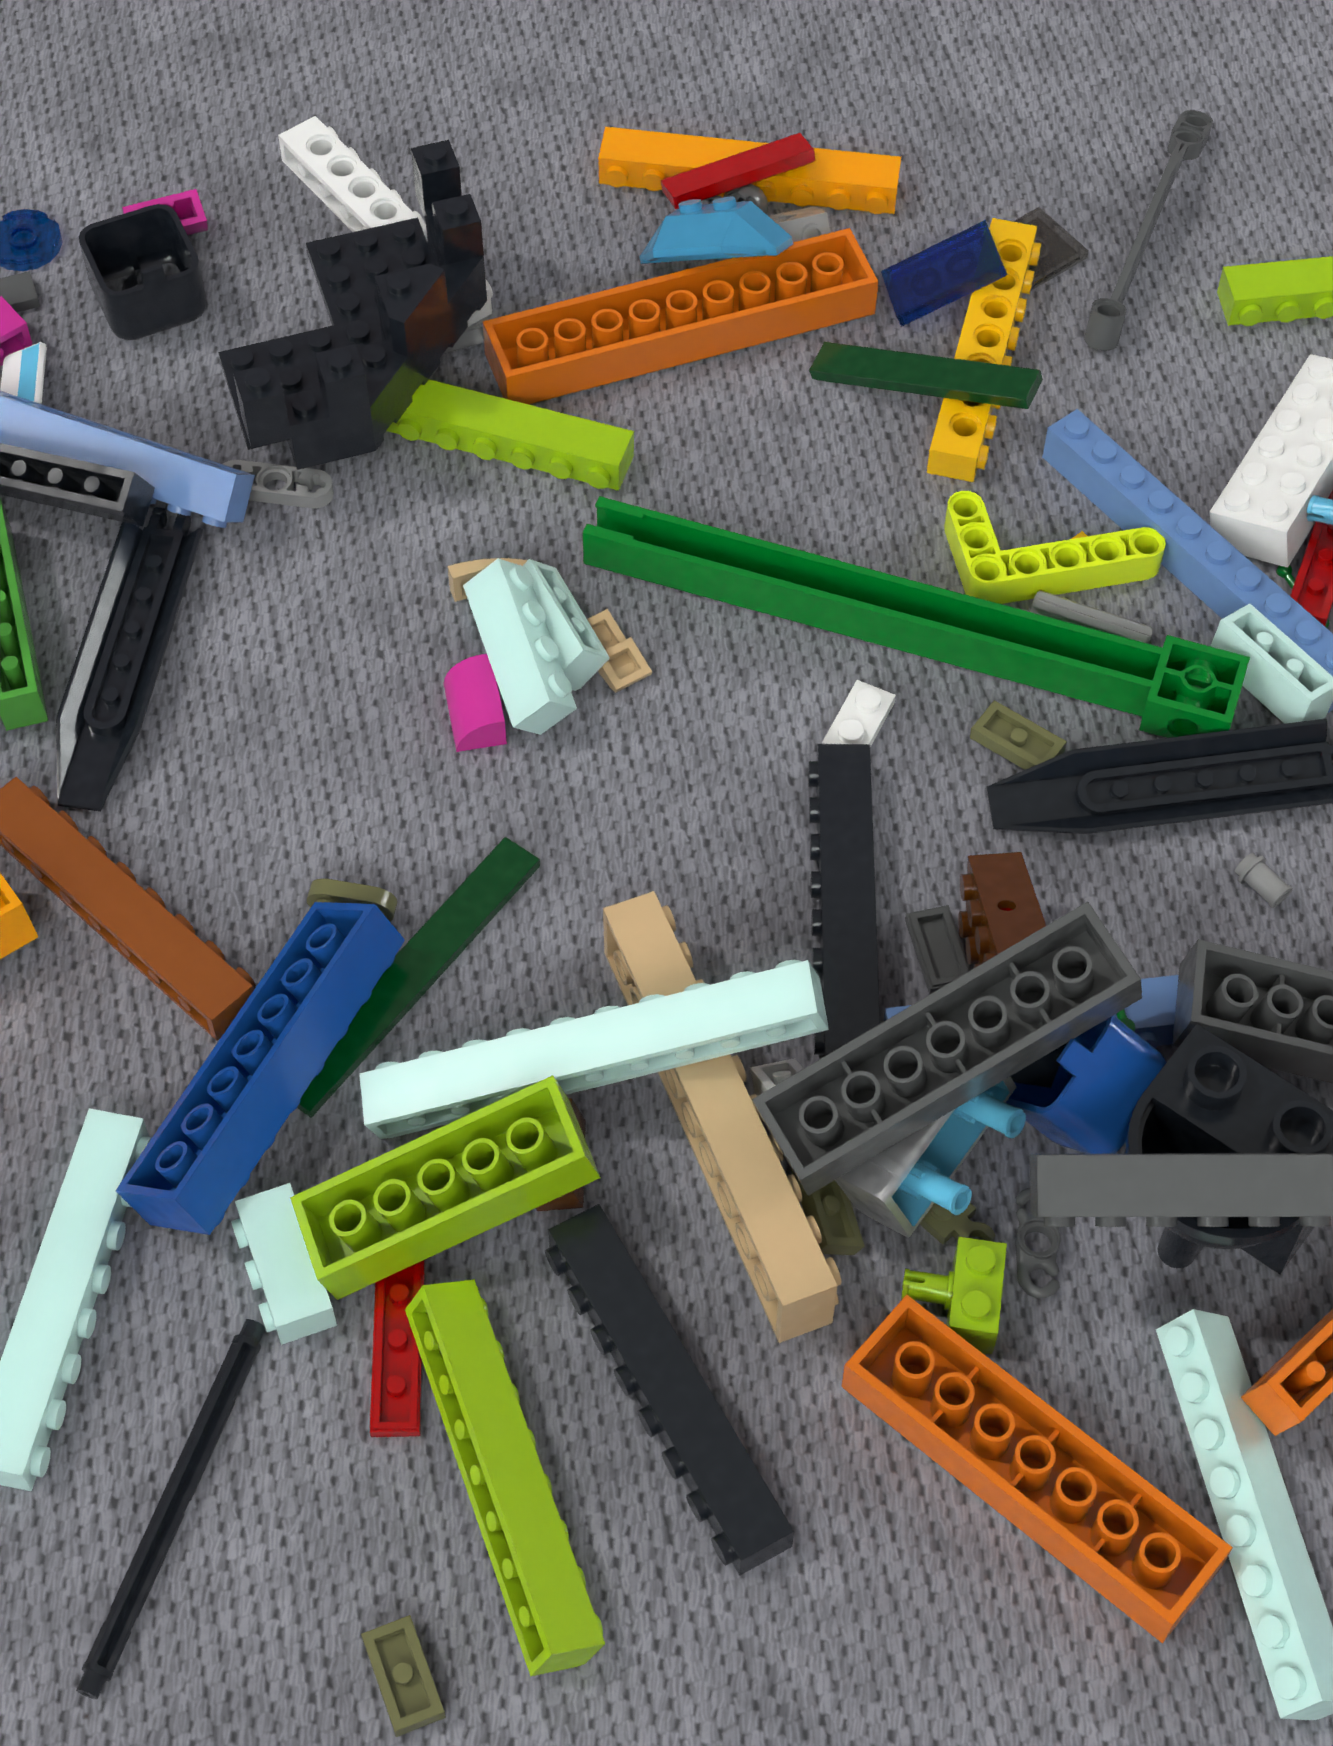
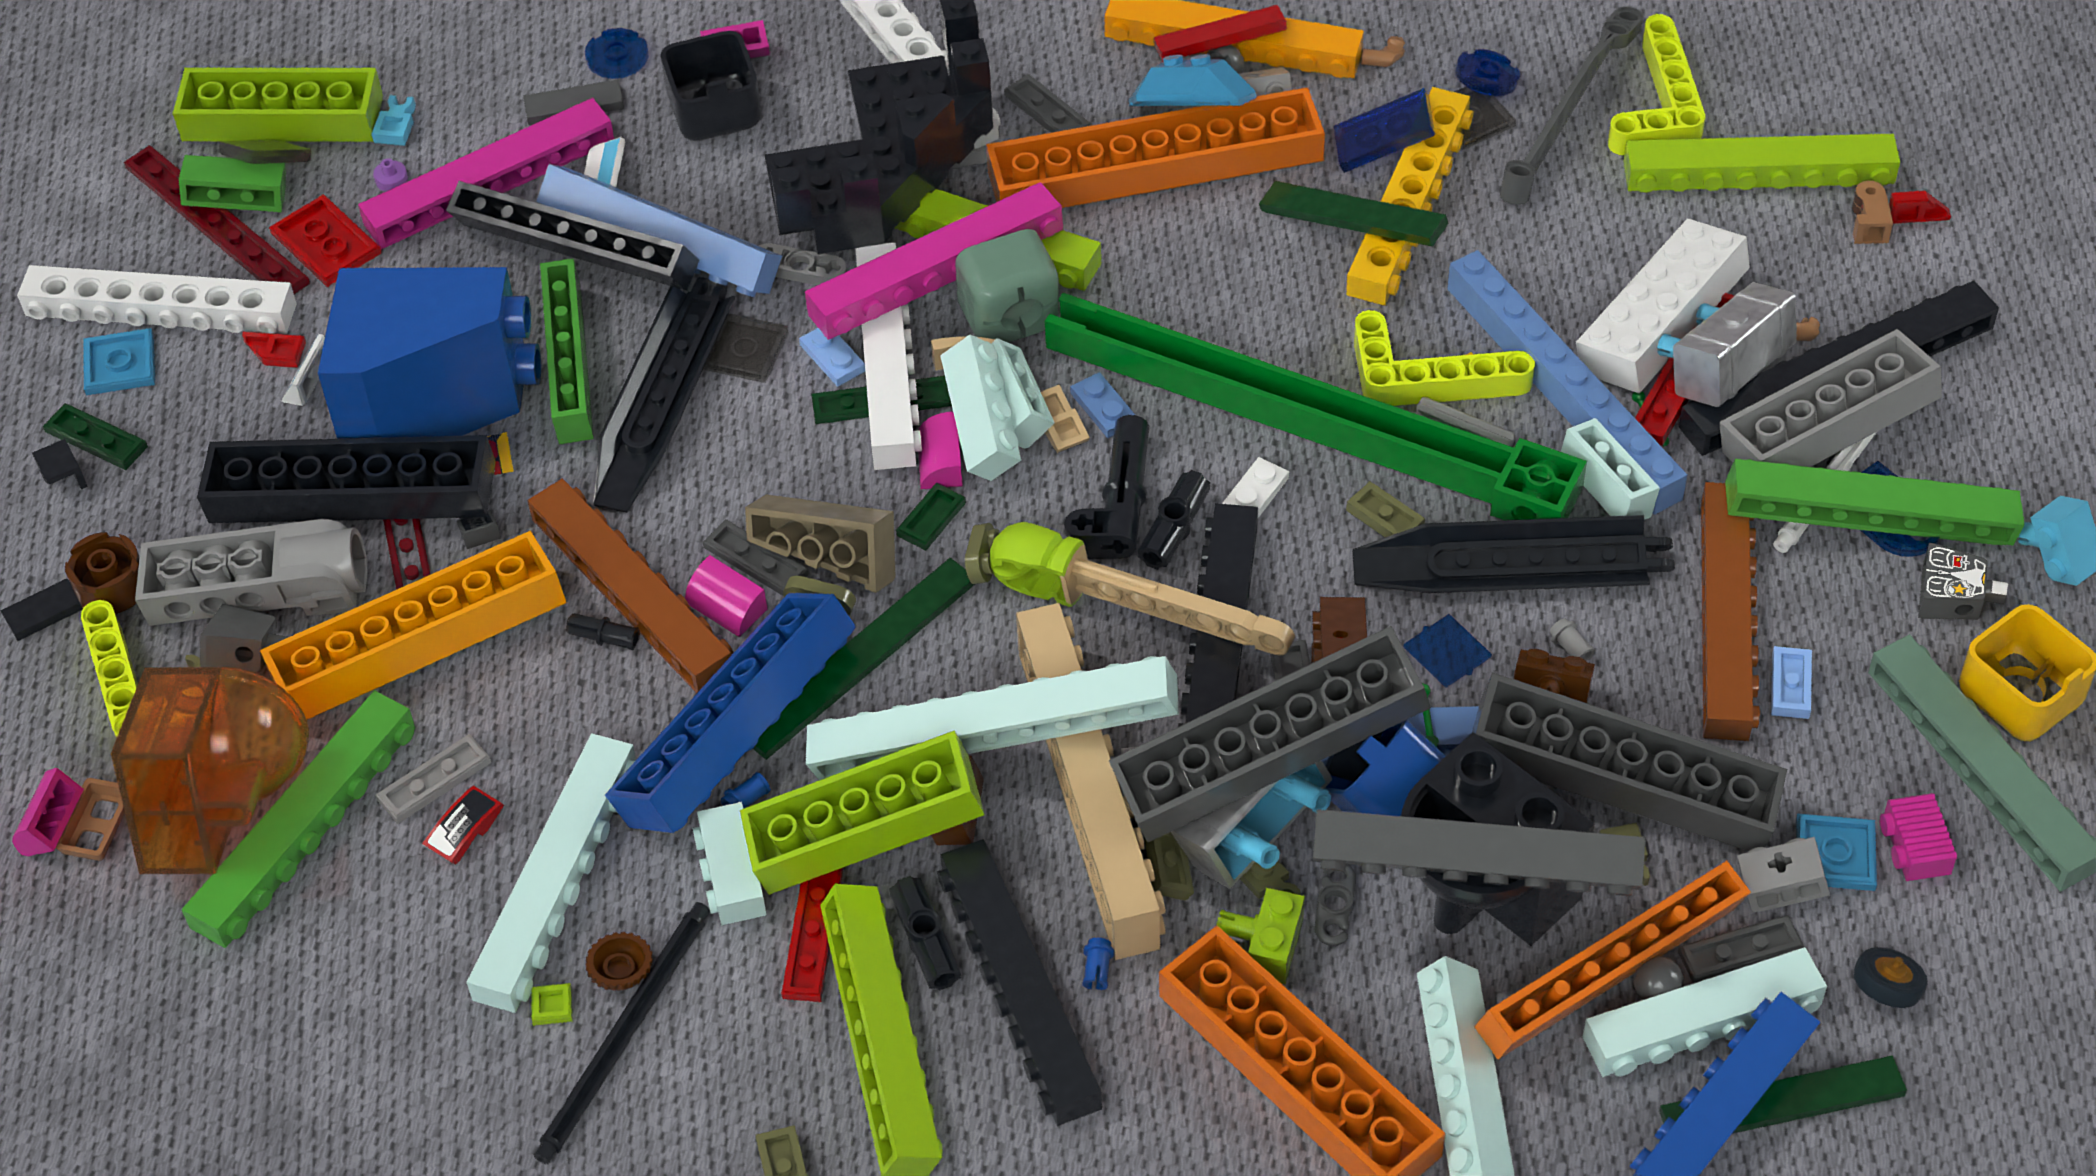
camera: 10 degrees right, 5 degrees down
none -> lime tile [531,983,572,1026]
none -> black axle [566,613,640,651]
none -> reddish brown hat [586,932,652,991]
none -> dark pink brick [685,555,767,637]
none -> clear smoke tile [703,314,789,383]
none -> dark grey tile [703,519,809,596]
none -> blue pin [721,772,771,809]
none -> dark tan wedge [745,494,896,593]
none -> light blue plate [799,328,865,387]
none -> dark pink brick [805,182,1063,340]
none -> dark green tile [811,375,952,424]
none -> white brick [856,242,922,470]
none -> black piece [889,876,961,991]
none -> dark green tile [896,483,966,551]
none -> sand green piece [955,229,1059,343]
none -> olive plate [965,523,1000,584]
none -> tan piece [990,522,1295,656]
none -> dark grey tile [1004,74,1092,133]
none -> black piece [1064,415,1149,559]
none -> medium blue plate [1070,372,1135,438]
none -> blue pin [1083,937,1114,990]
none -> black piece [1138,470,1211,570]
none -> medium nougat arm [1361,36,1405,67]
none -> clear blue piece [1403,614,1492,688]
none -> clear blue tile [1455,49,1520,96]
none -> reddish brown brick [1514,649,1595,703]
none -> neon yellow beam [1608,14,1705,155]

